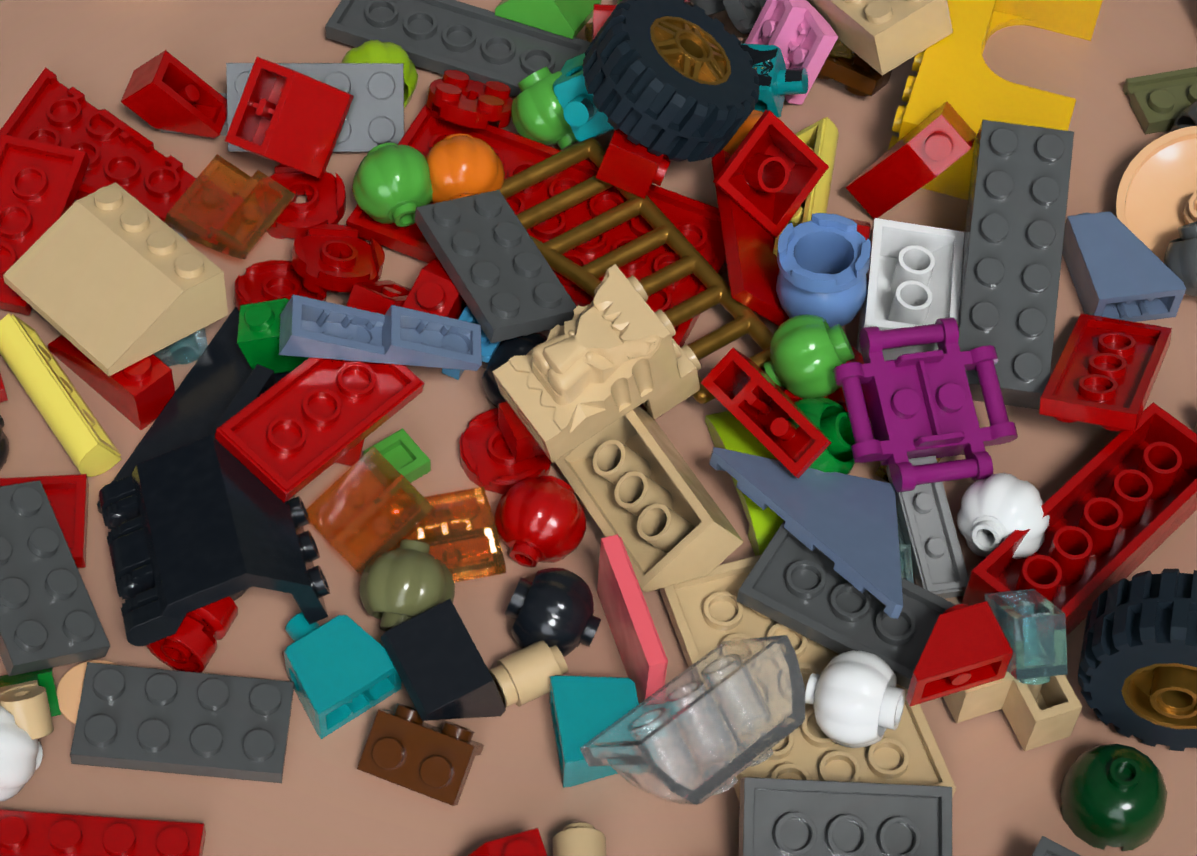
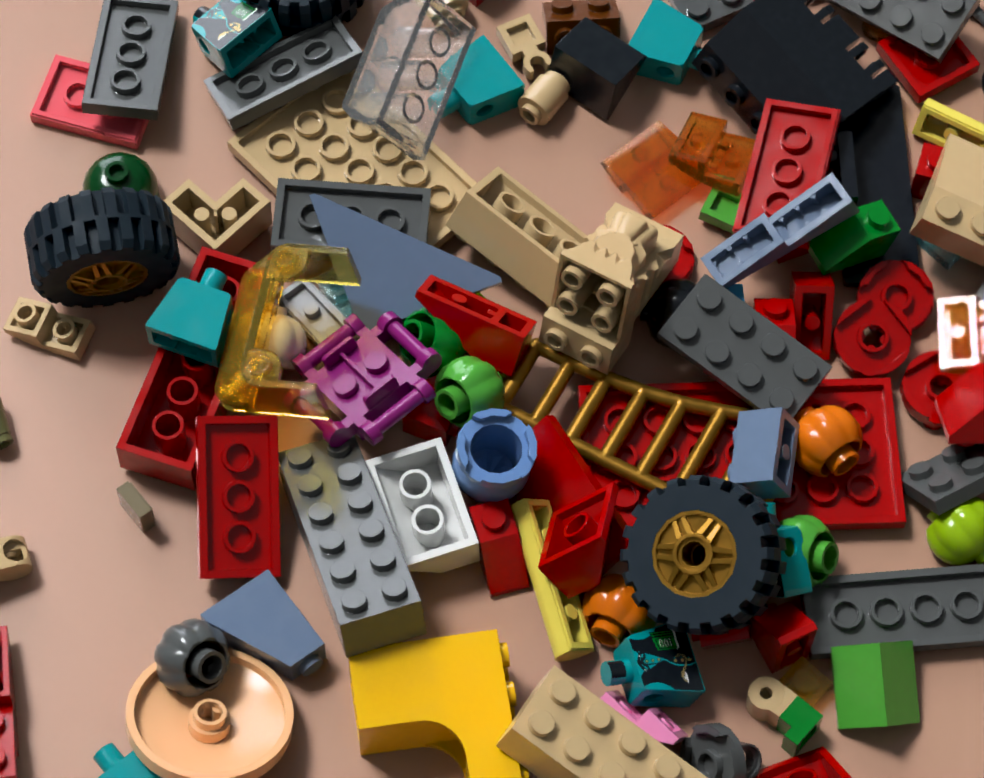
camera: 155 degrees right, 10 degrees up
bright green plant [352,143,433,227] -> none
olive plant [359,540,455,631] -> none
red plate [426,70,513,129] -> none
red plant [494,475,586,567] -> none
black plant [505,568,601,657] -> none
coral tile [597,534,668,706] -> none
white plant [805,650,905,748] -> none
red slope [845,101,976,219] -> none
red slope [906,601,1013,707] -> none
clear light blue slope [985,589,1068,685] -> none
none -> teal torso [145,268,234,368]
none -> clear yellow windscreen [215,243,362,420]
none -> tan plate [496,13,551,80]
none -> sand blue brick [727,407,800,500]

